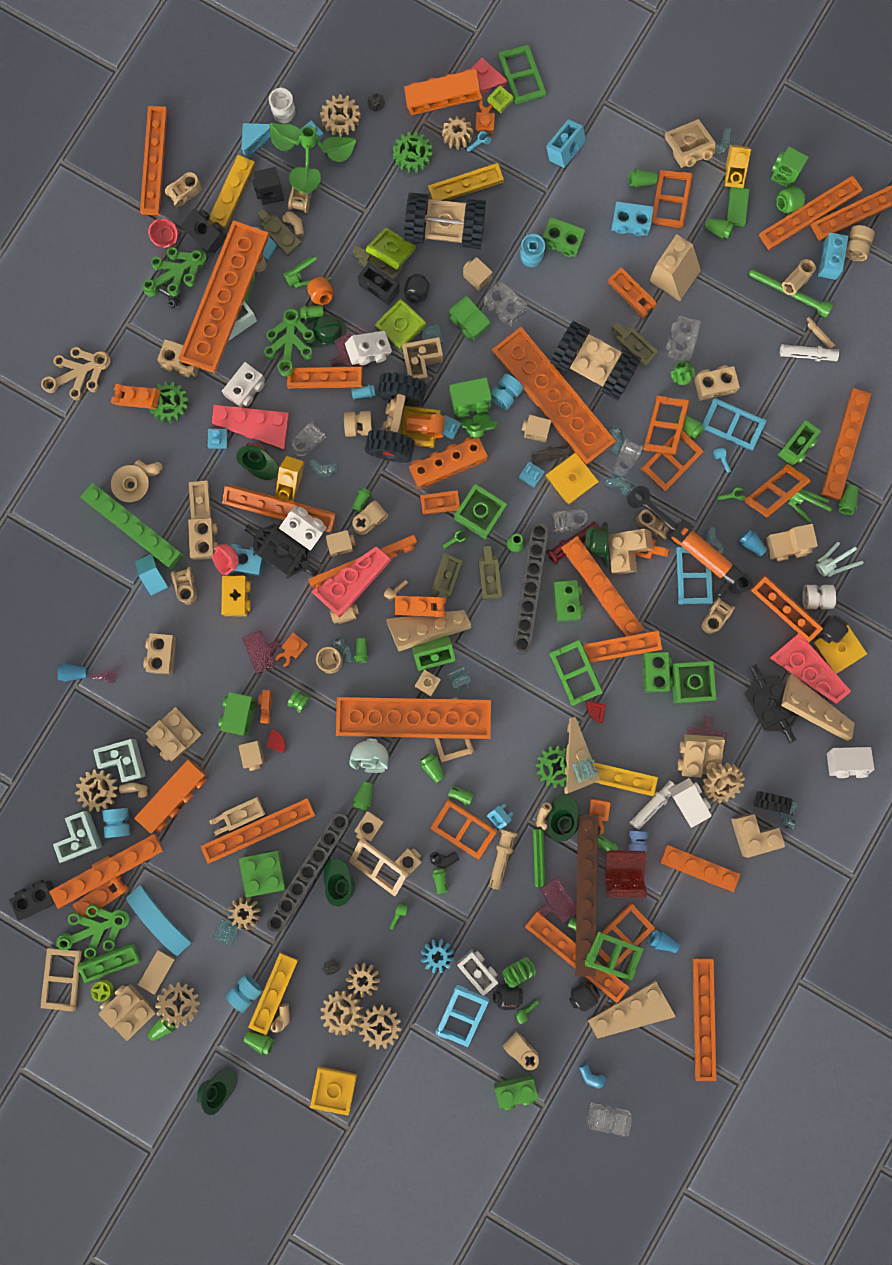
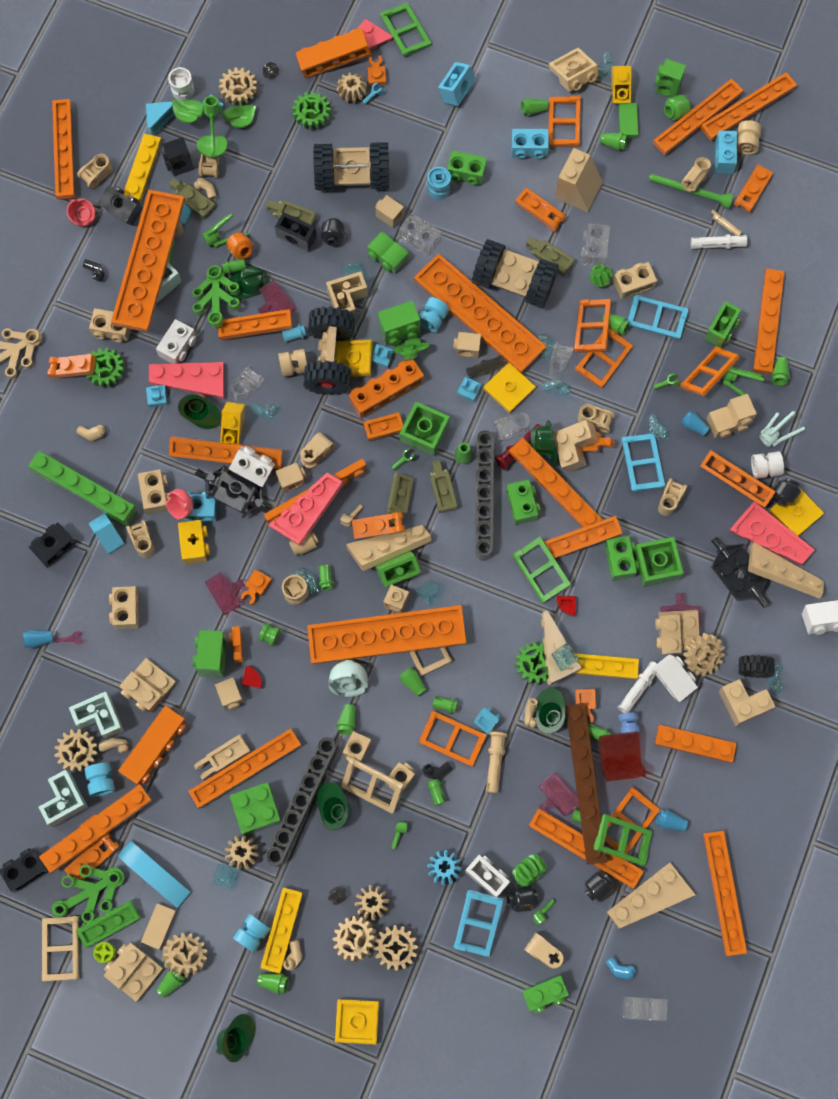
camera: 10 degrees left, 10 degrees down
tan dish [111,465,149,503] -> none
bright green plant [142,247,207,297] -> none
tan plate [189,481,211,519] -> none
white brick [345,331,392,365] -> none
bright green pin [351,487,372,512] -> none
lime plate [366,227,417,270] -> none
lime plate [374,298,427,351] -> none
orange piece [406,414,445,438] -> none
yellow plate [428,163,504,201] -> none
lime tile [487,85,514,113] -> none
bright green axle [533,829,546,887] -> none
piece [627,485,753,598] -> none
medium azure hand [713,448,731,473] -> none
none -> black brick [28,522,76,568]
none -> orange plate [734,164,773,213]

